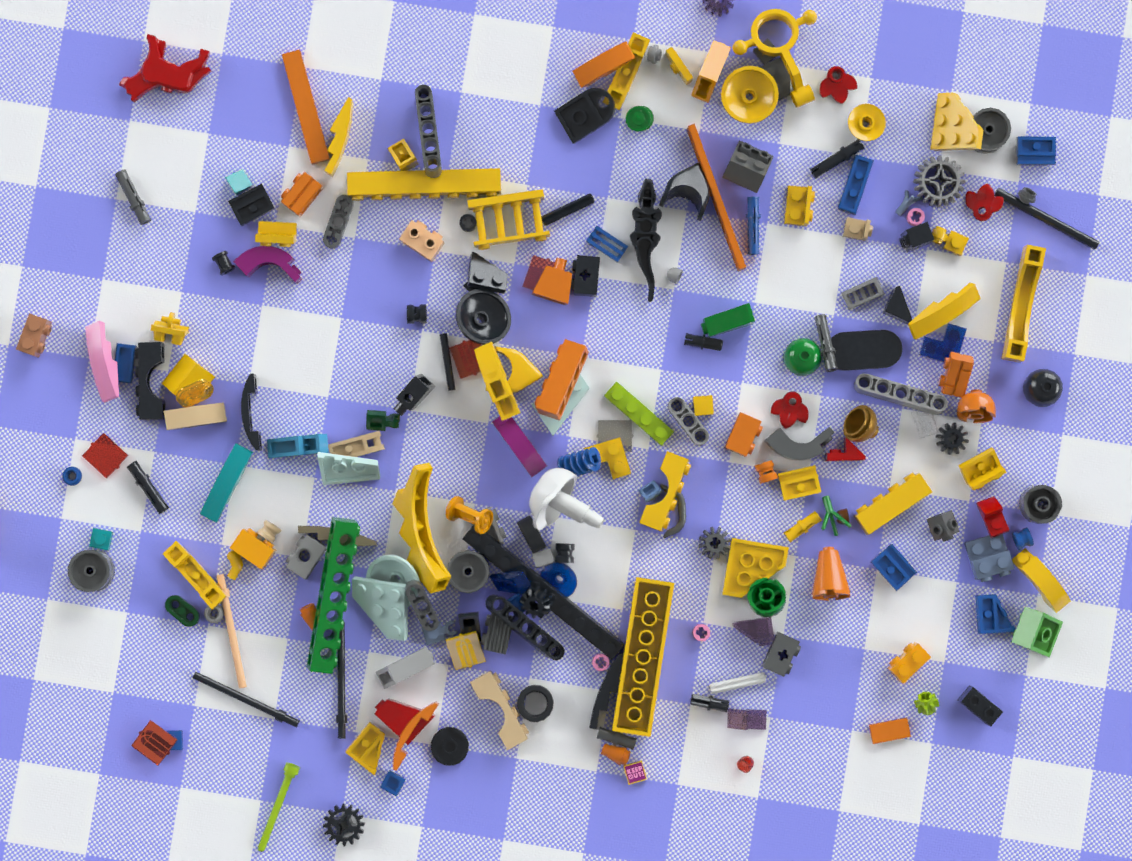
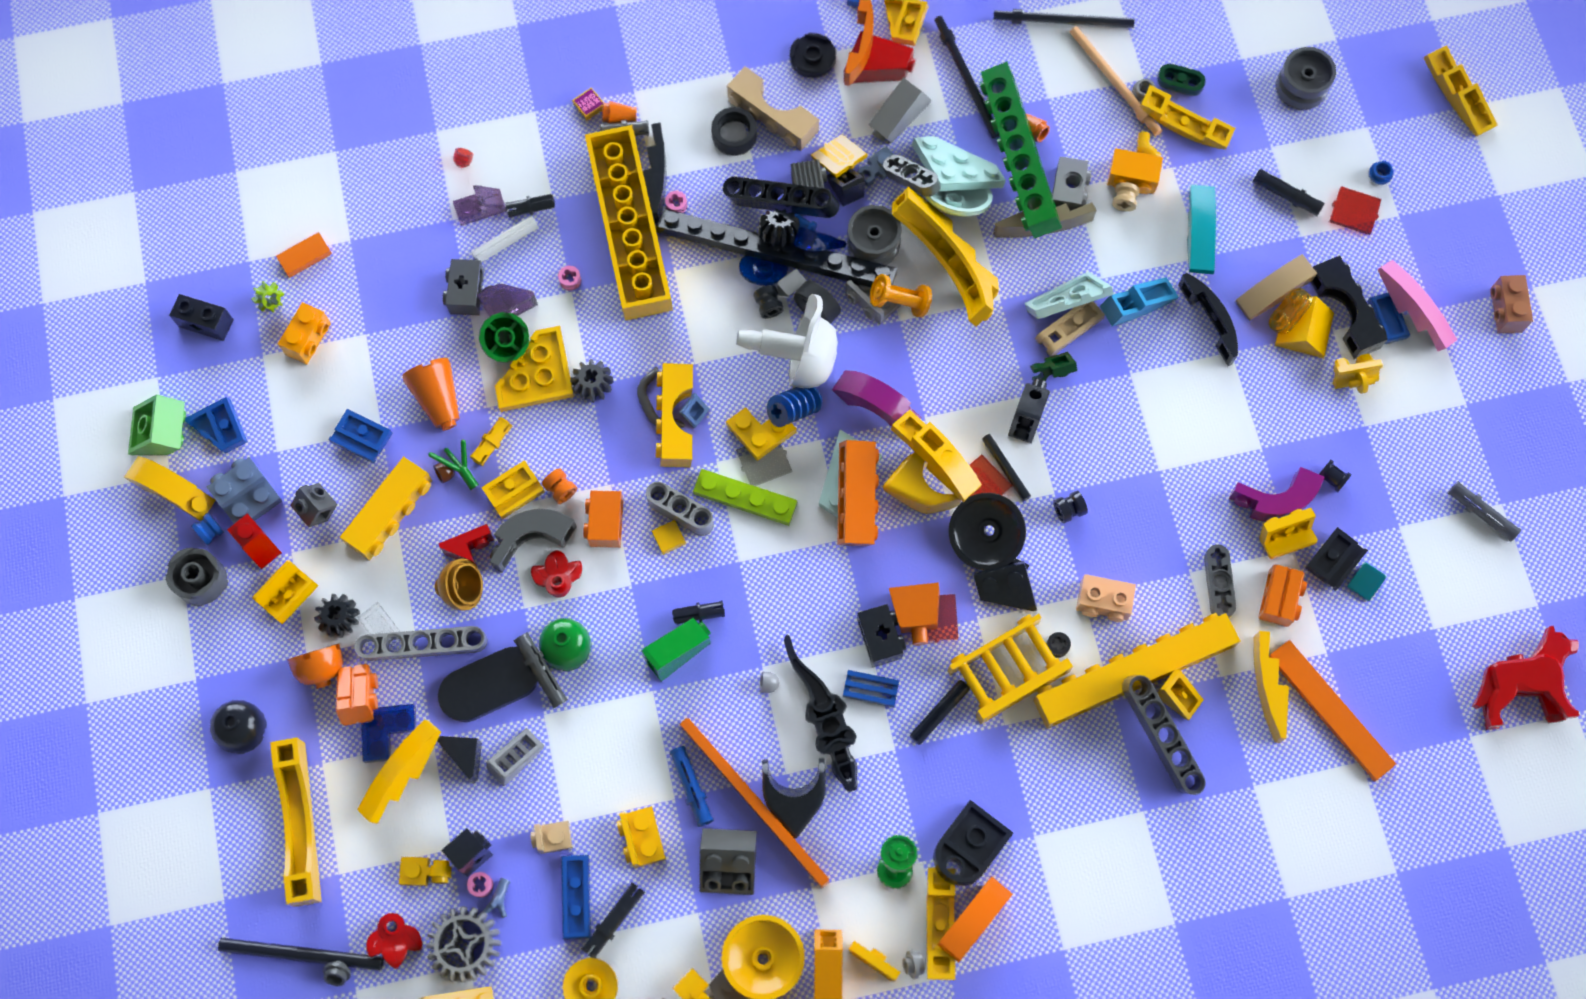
camera: 160 degrees right, 15 degrees down
teal plate [89,528,113,551] -> none

